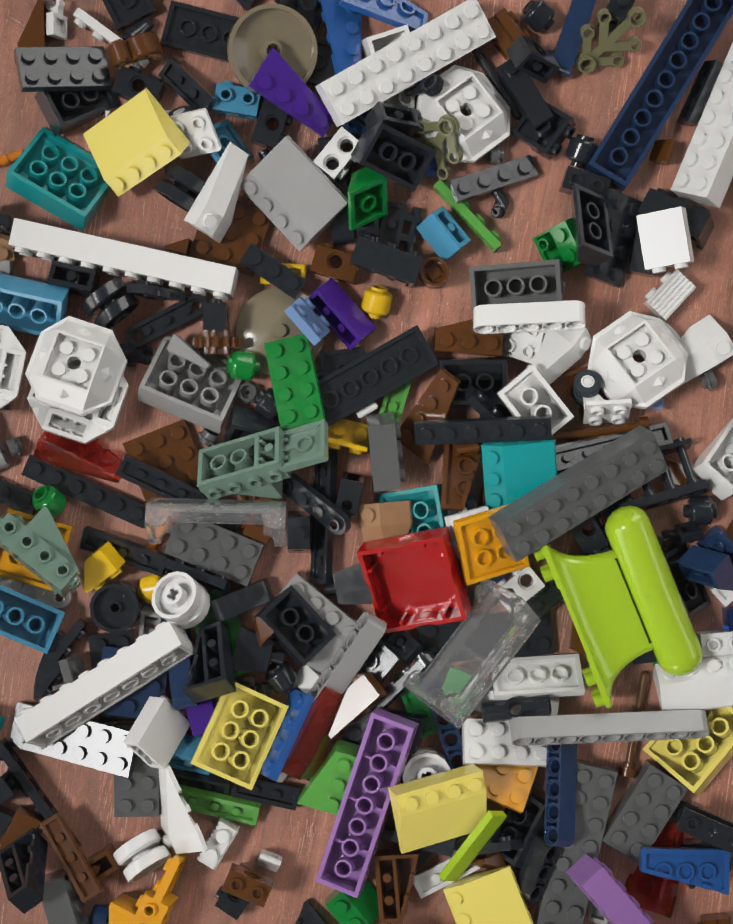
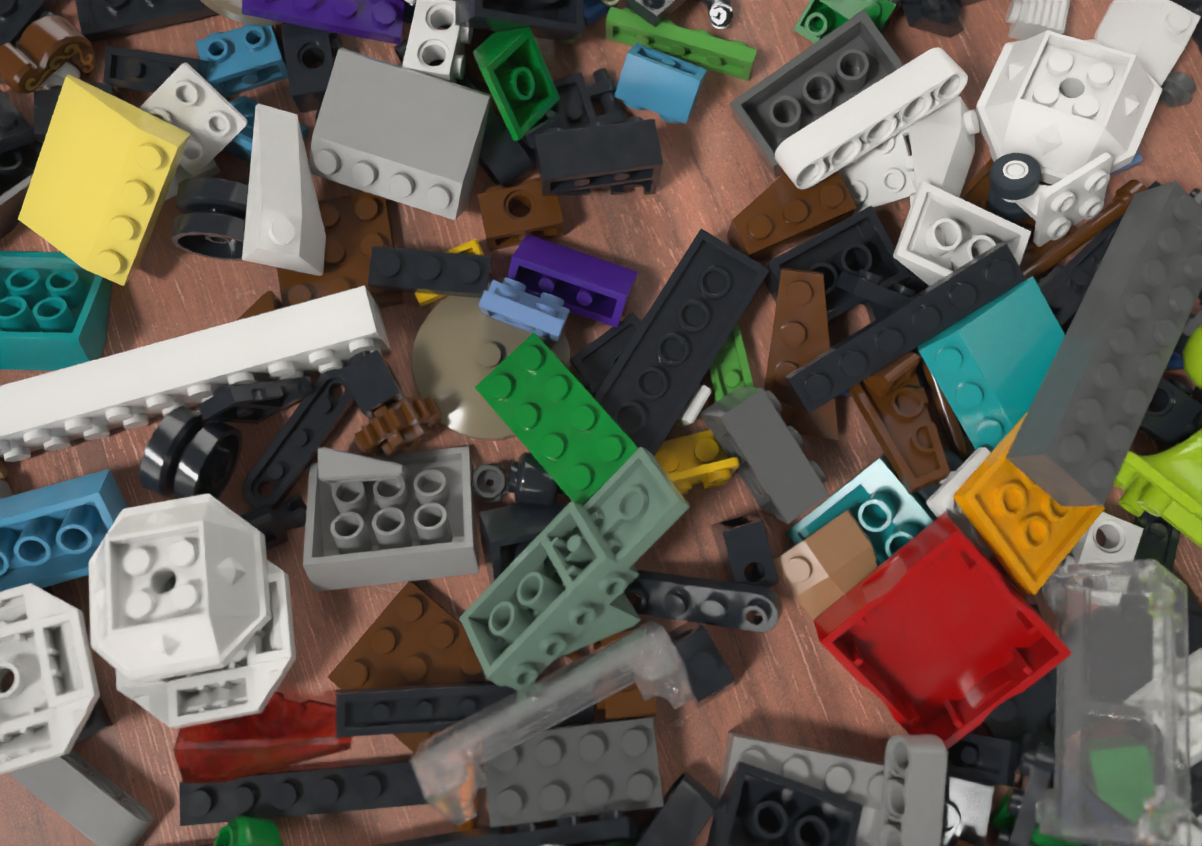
camera: 25 degrees left, 10 degrees down
dark grey plate [6,436,24,457] -> none
black brick [47,260,100,297] -> none
dark grey plate [198,428,220,447] -> none
green head [227,350,260,381] -> none
black plate [310,450,338,584] -> none
black torso [323,563,373,604] -> none
yellow head [361,285,392,319] -> none
reddish brown wheel [419,257,449,289] -> none

